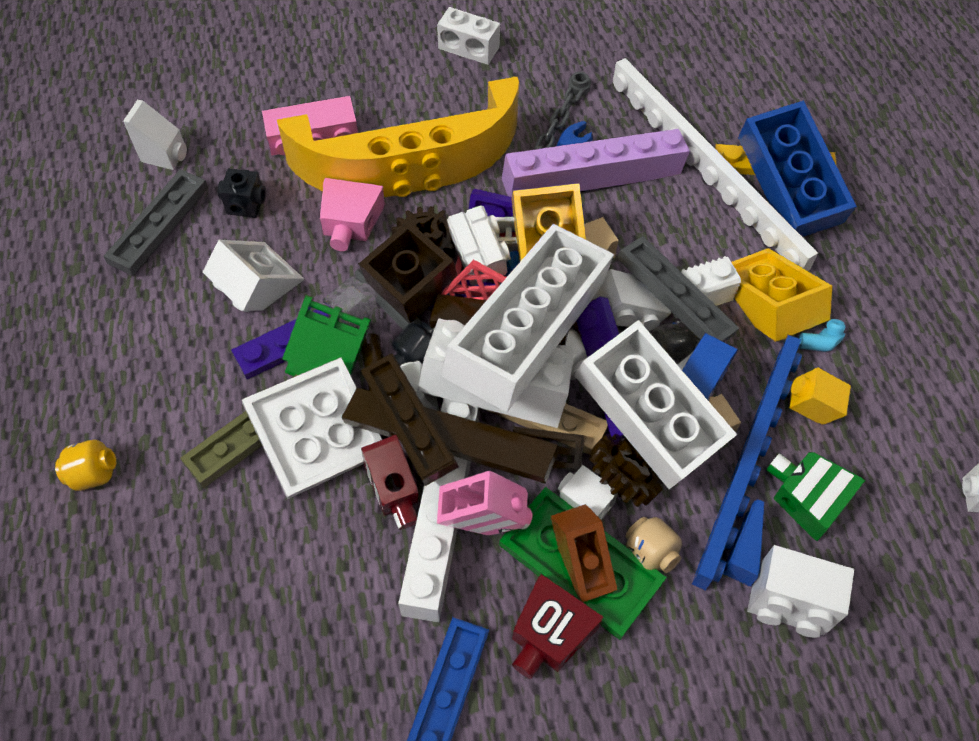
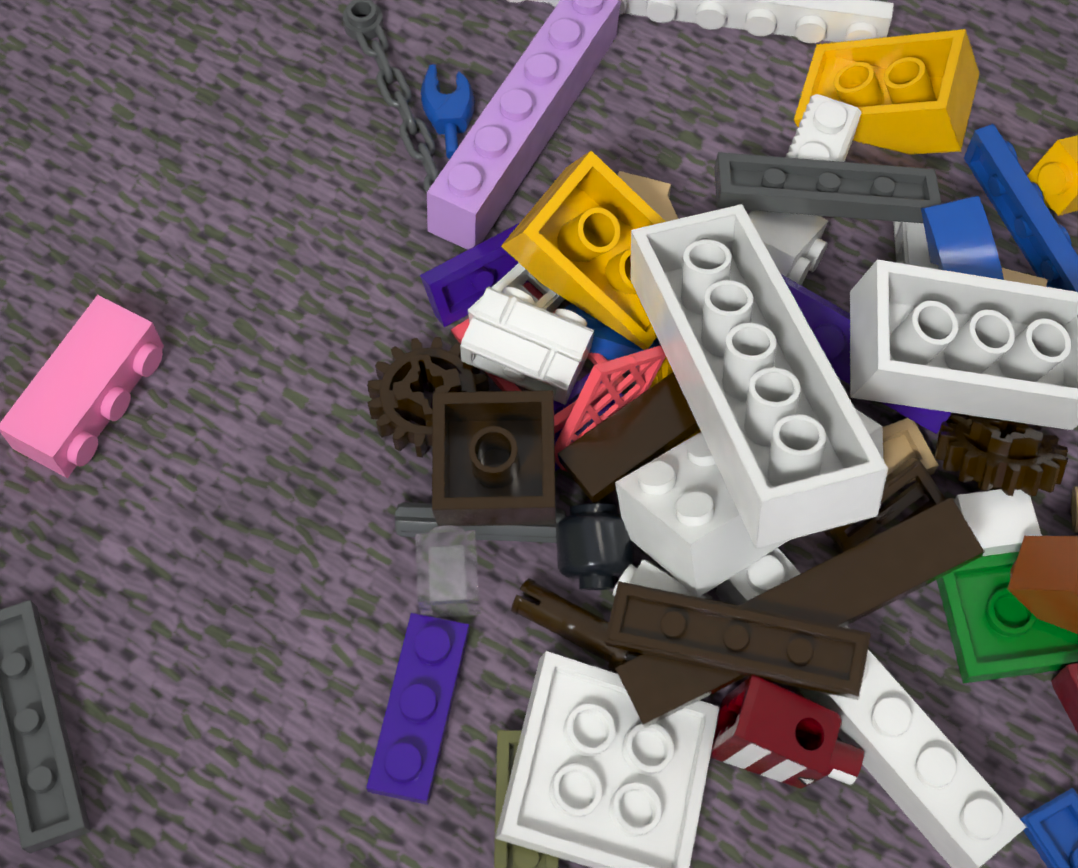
camera: 45 degrees left, 5 degrees up
white slope [203,240,304,312] -> none
black brick [217,168,266,218] -> none
yellow slope [277,77,519,197] -> none
green plate [282,295,371,376] -> none
bright pink torso [320,178,385,251] -> none
white brick [437,7,500,65] -> none
bright pink torso [437,471,532,535] -> none
clear smoke head [652,321,700,364] -> none
medium azure arm [799,319,846,352] -> none

